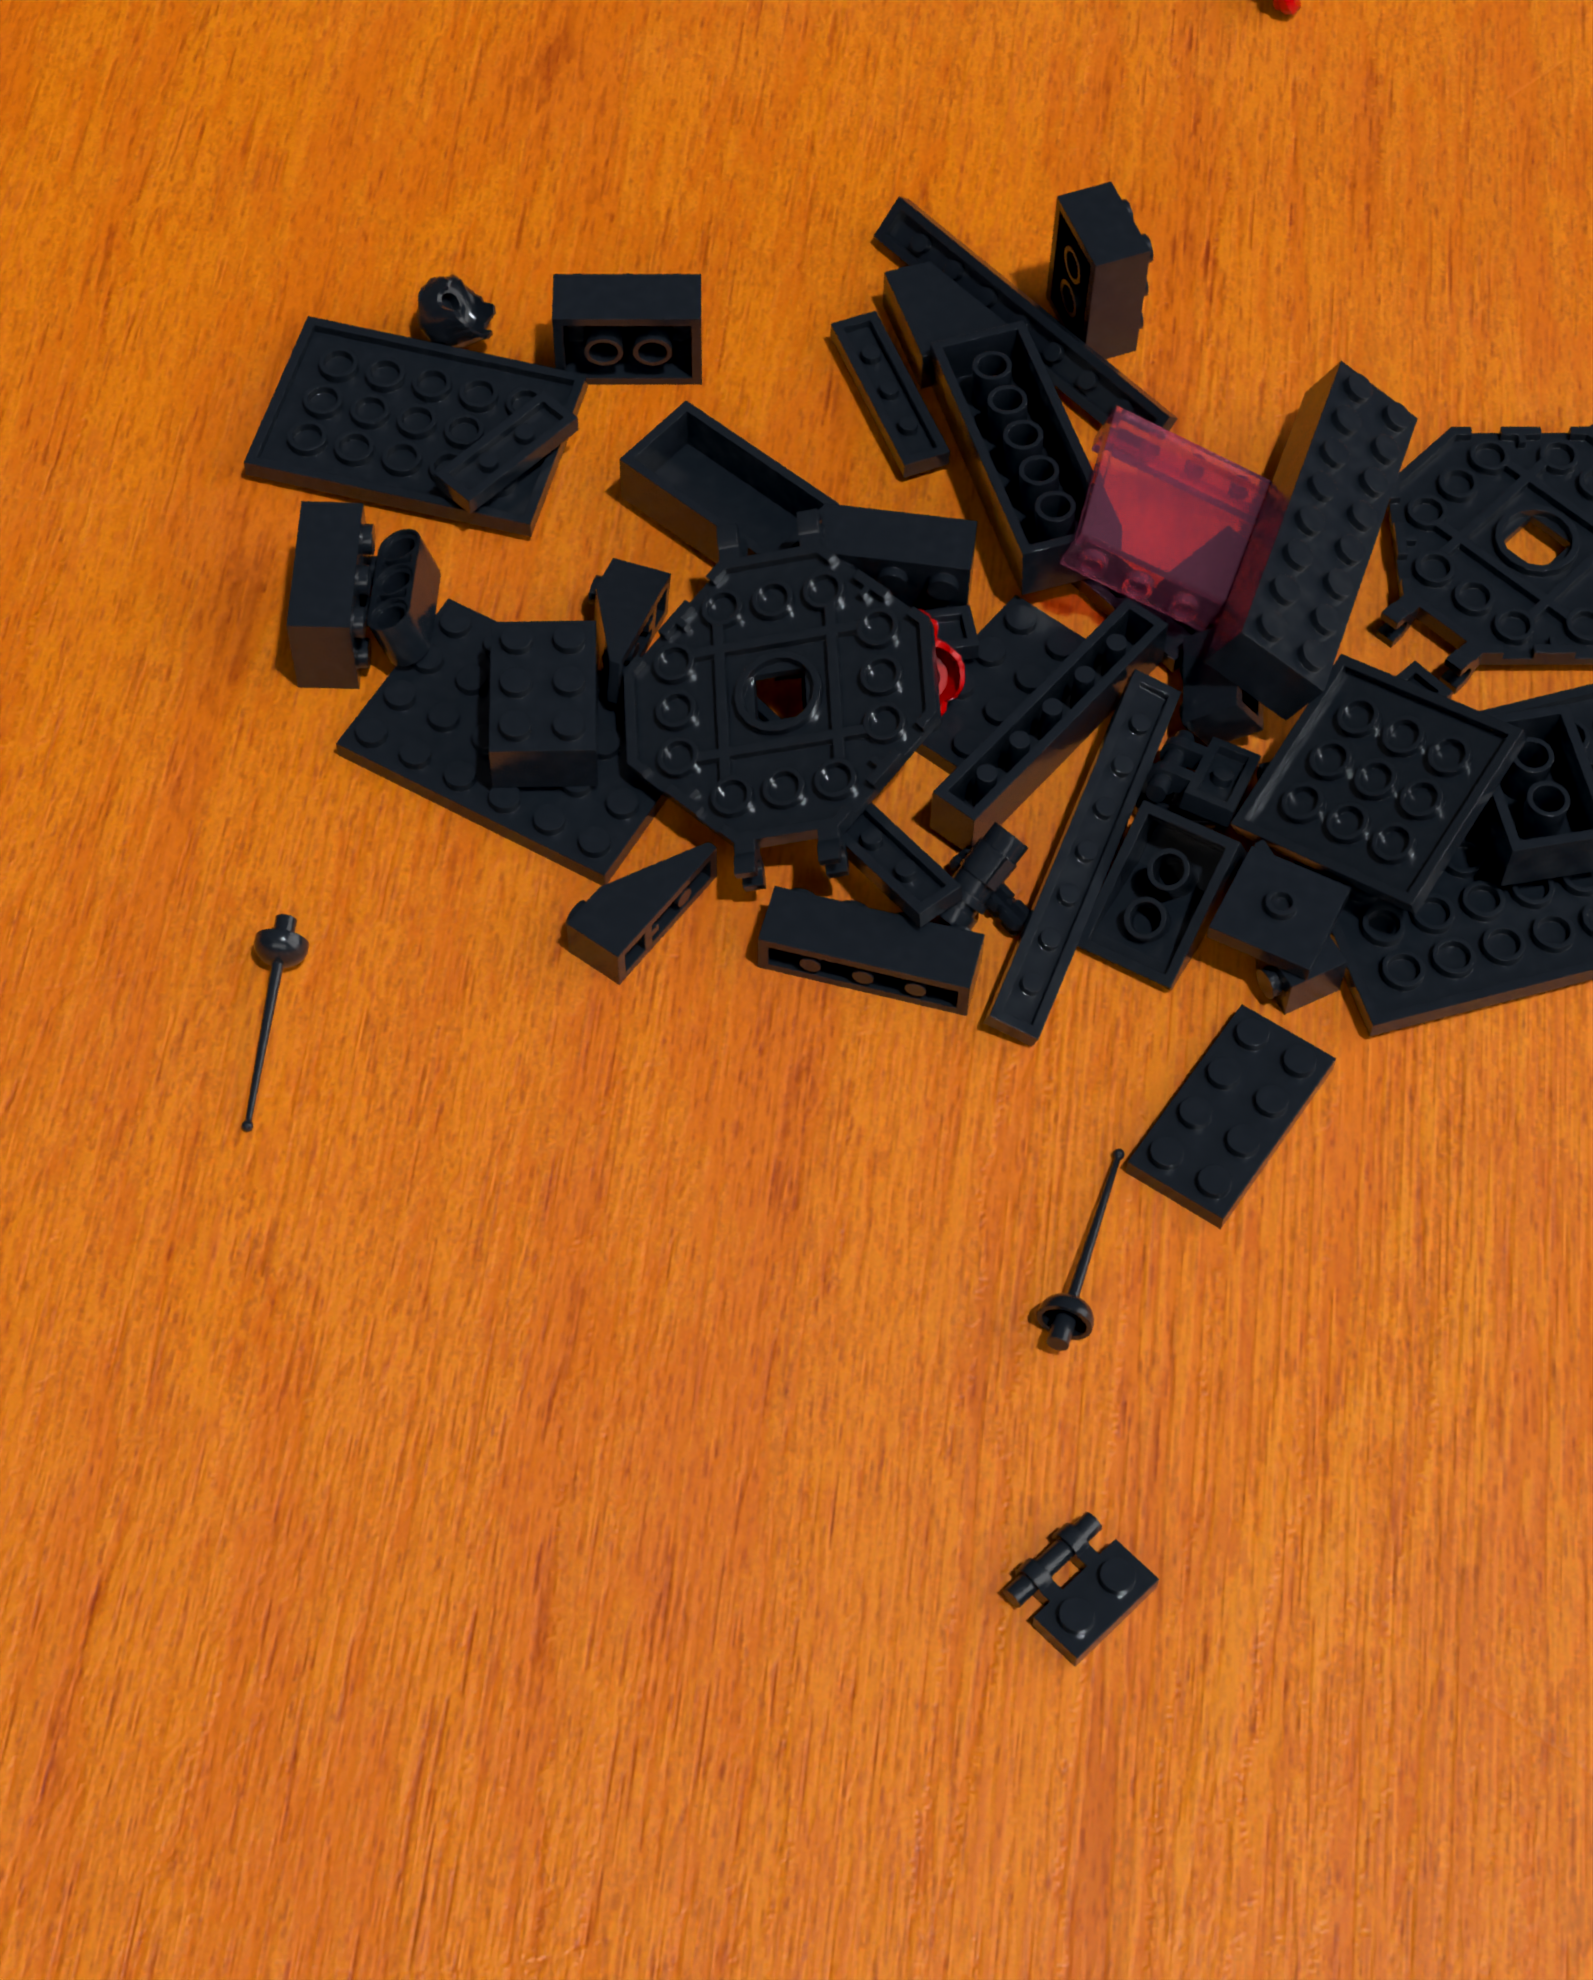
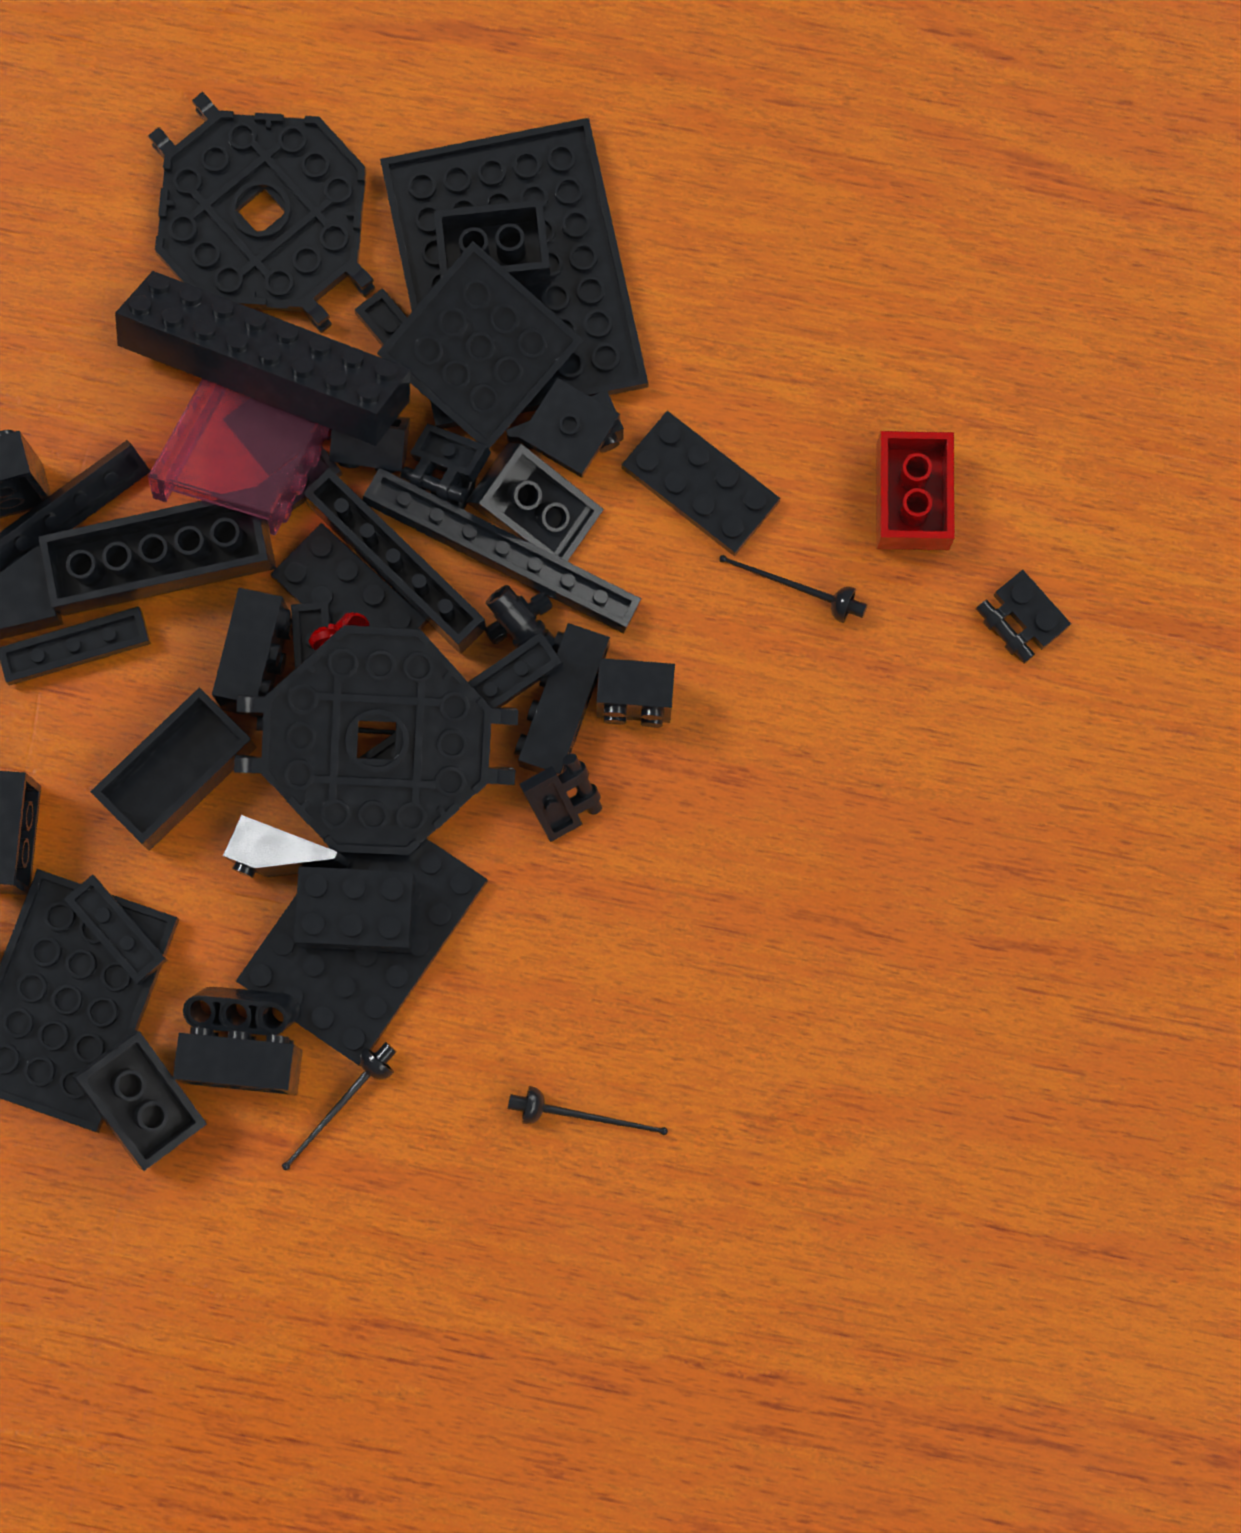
camera: 85 degrees left, 20 degrees up
black slope [566,842,717,985] -> none
none -> black brick [72,1030,207,1171]
none -> black sword [282,1042,397,1170]
none -> black plate [519,753,602,842]
none -> black brick [597,658,675,727]
none -> red brick [876,431,955,550]

